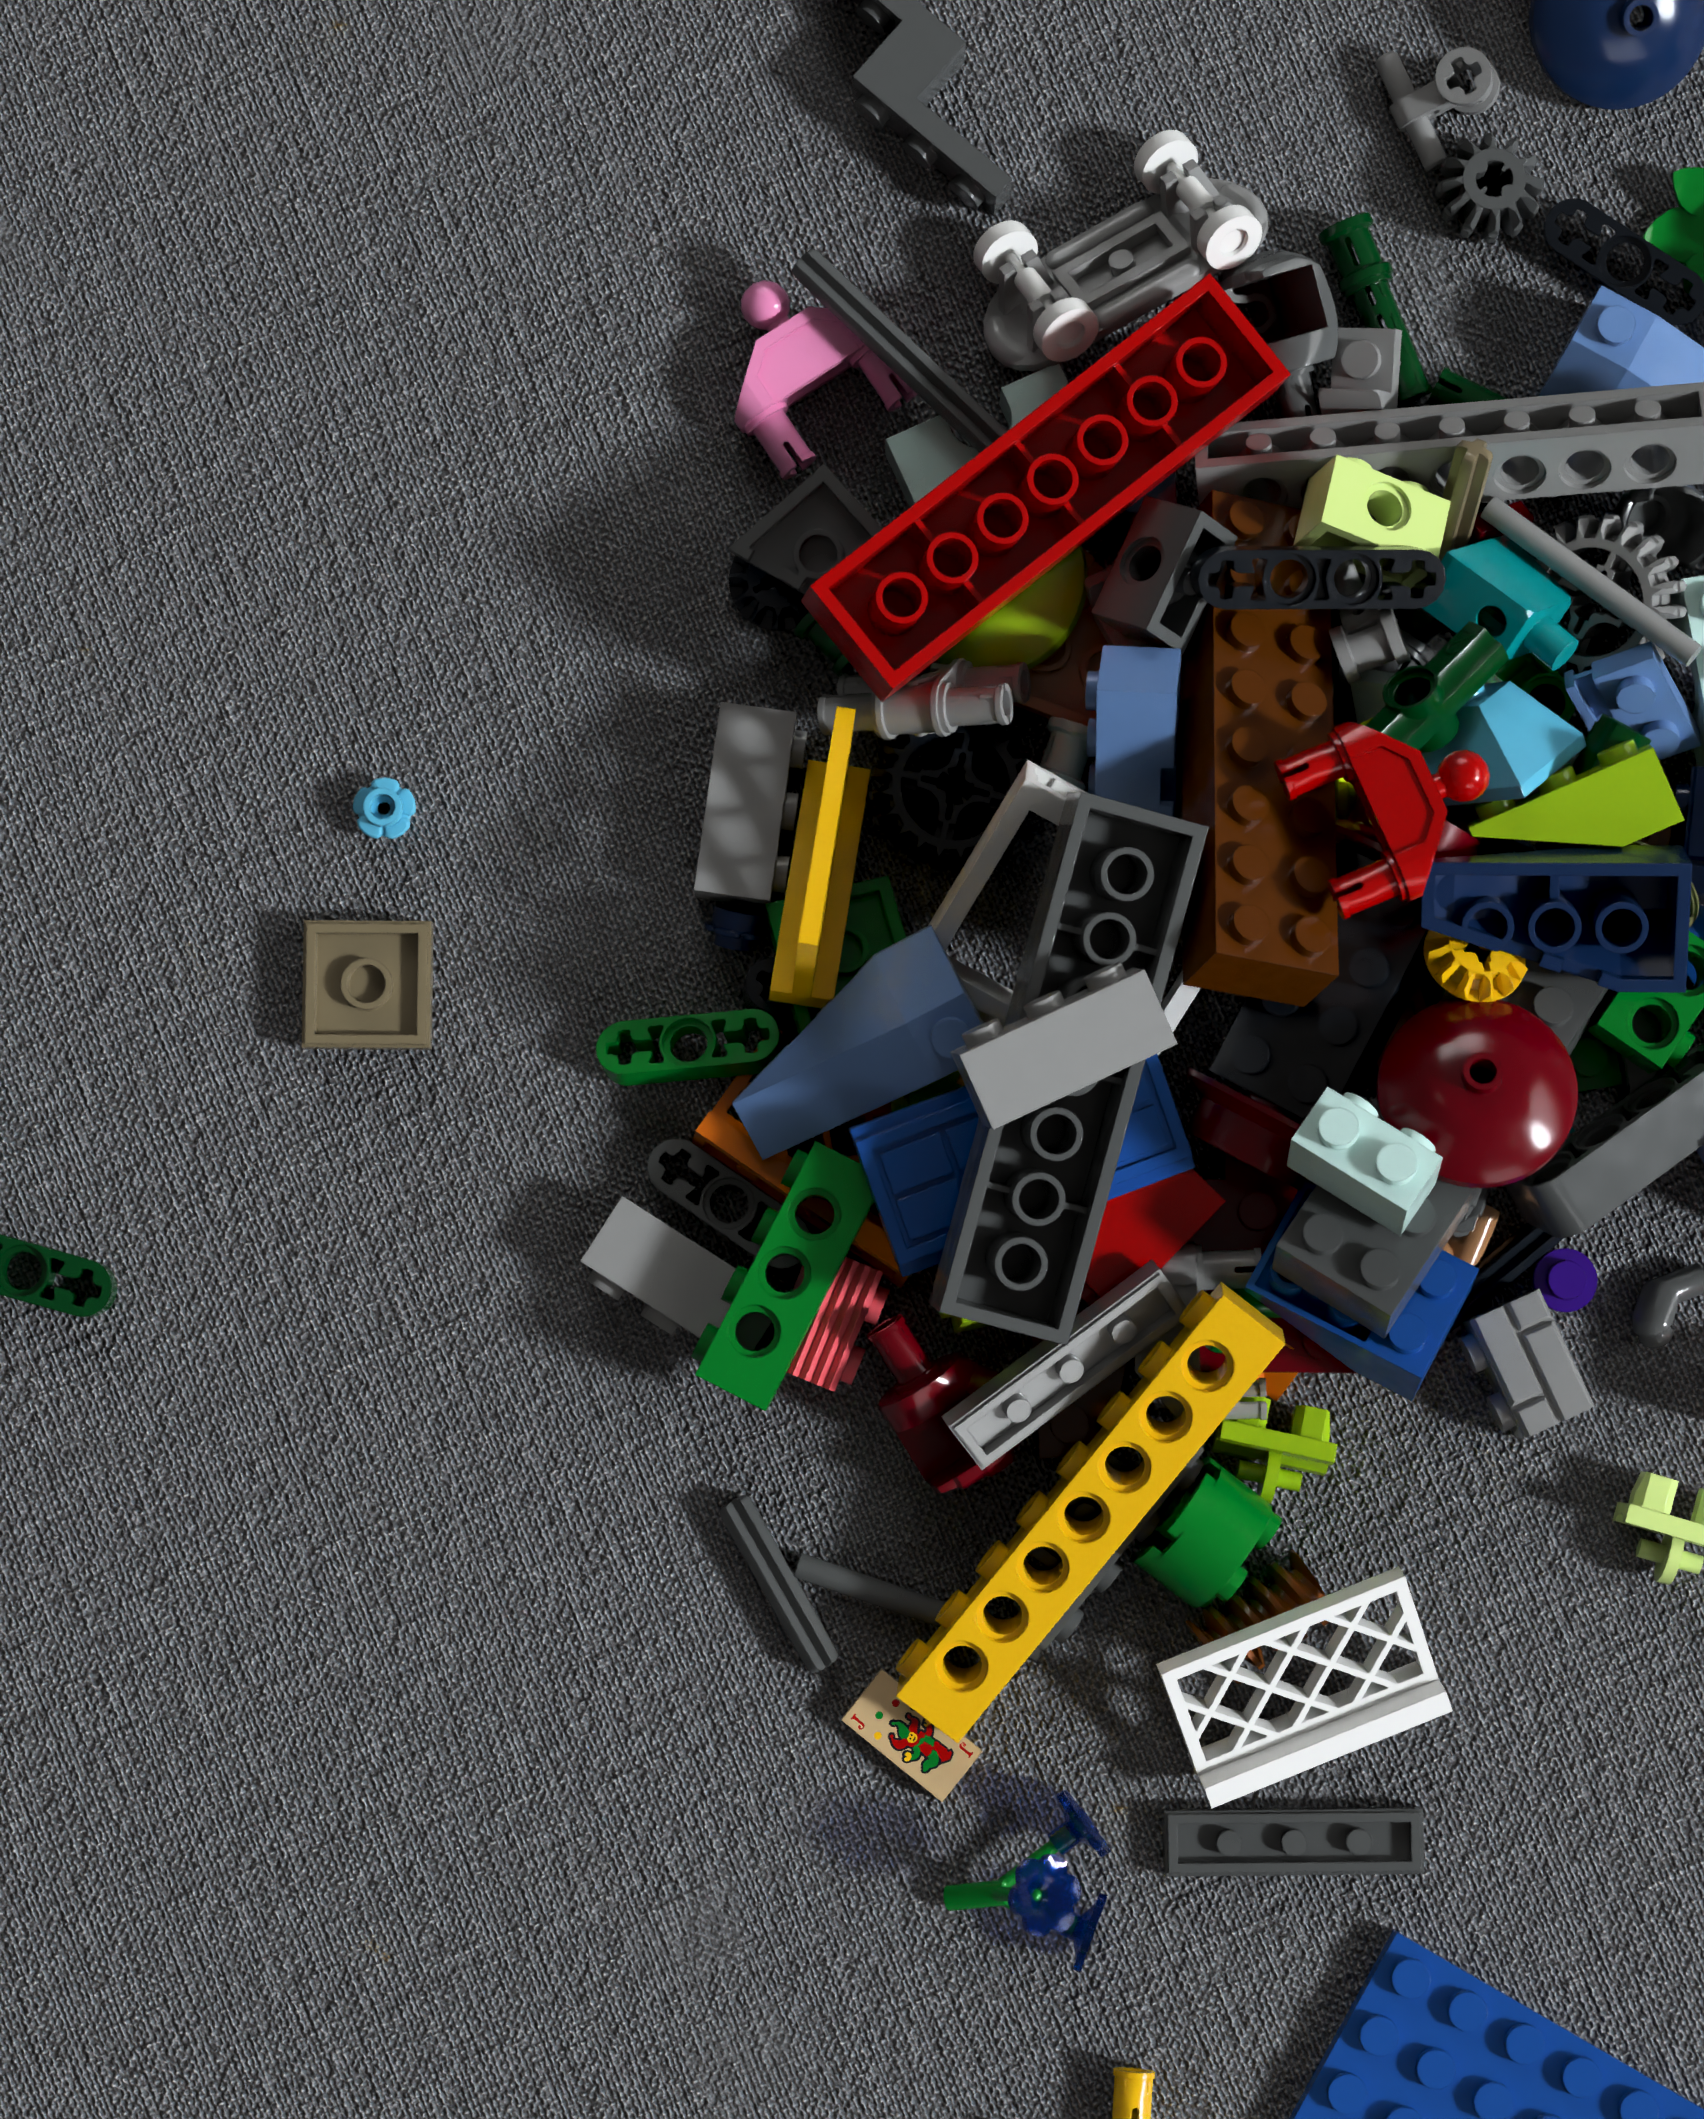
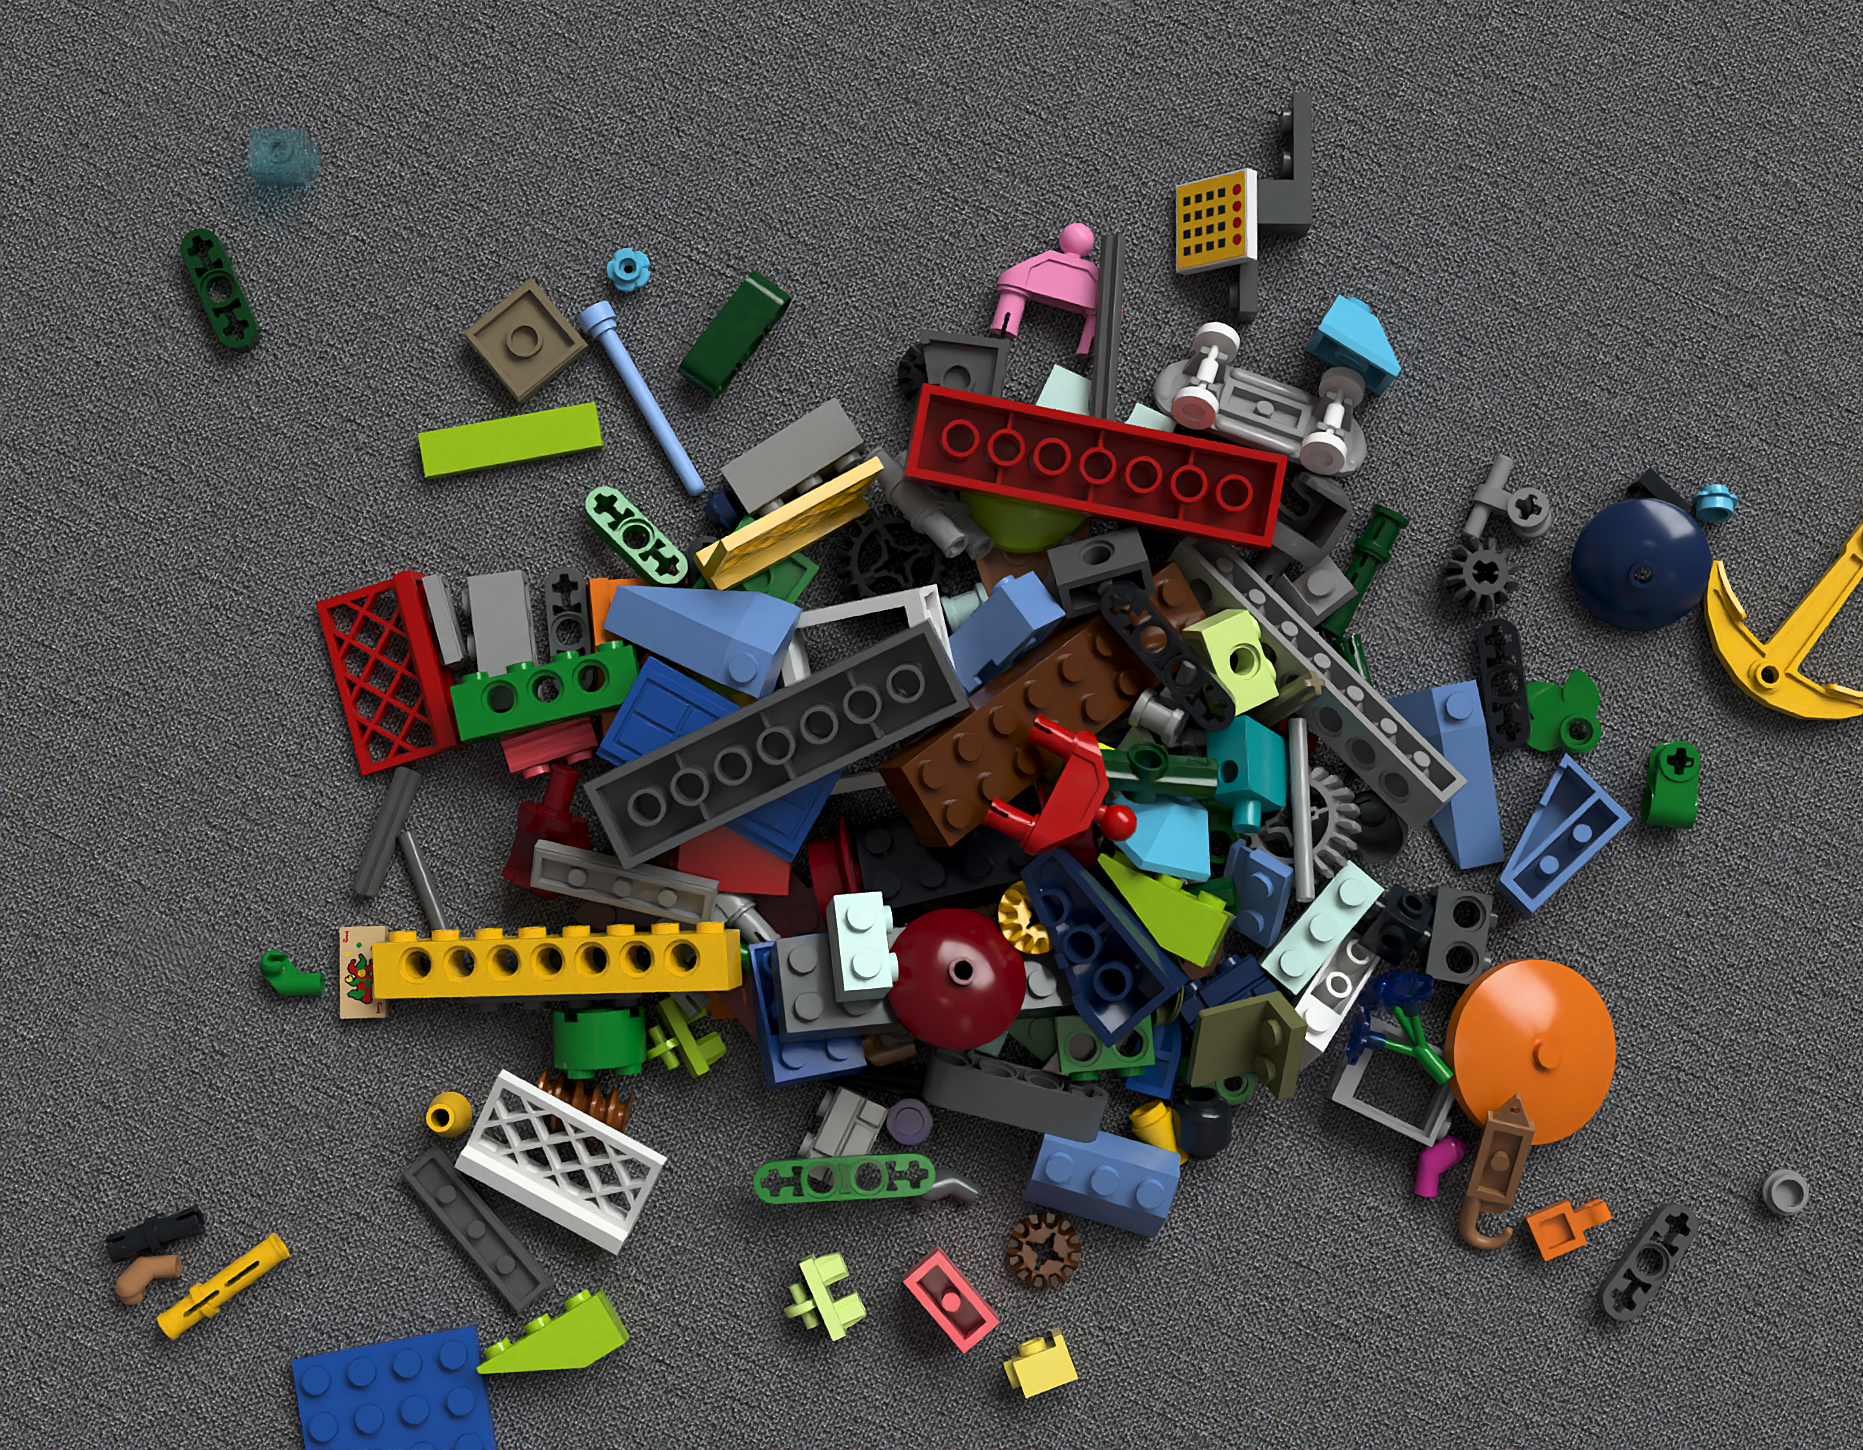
camera: 50 degrees right, 0 degrees up
clear blue plant [943,1789,1111,1972] -> none
light grey brick [950,962,1178,1130] -> none
none -> green arm [260,950,325,996]
none -> red fence [316,570,472,776]
none -> lime tile [418,402,604,480]
none -> light grey tile [422,573,469,670]
none -> yellow cone [426,1092,472,1138]
none -> lime slope [476,1288,630,1374]
none -> light blue piece [577,301,704,496]
none -> dark green beam [678,270,792,400]
none -> green beam [753,1152,936,1204]
none -> tile [1176,168,1257,275]
none -> medium azure slope [1305,295,1401,396]

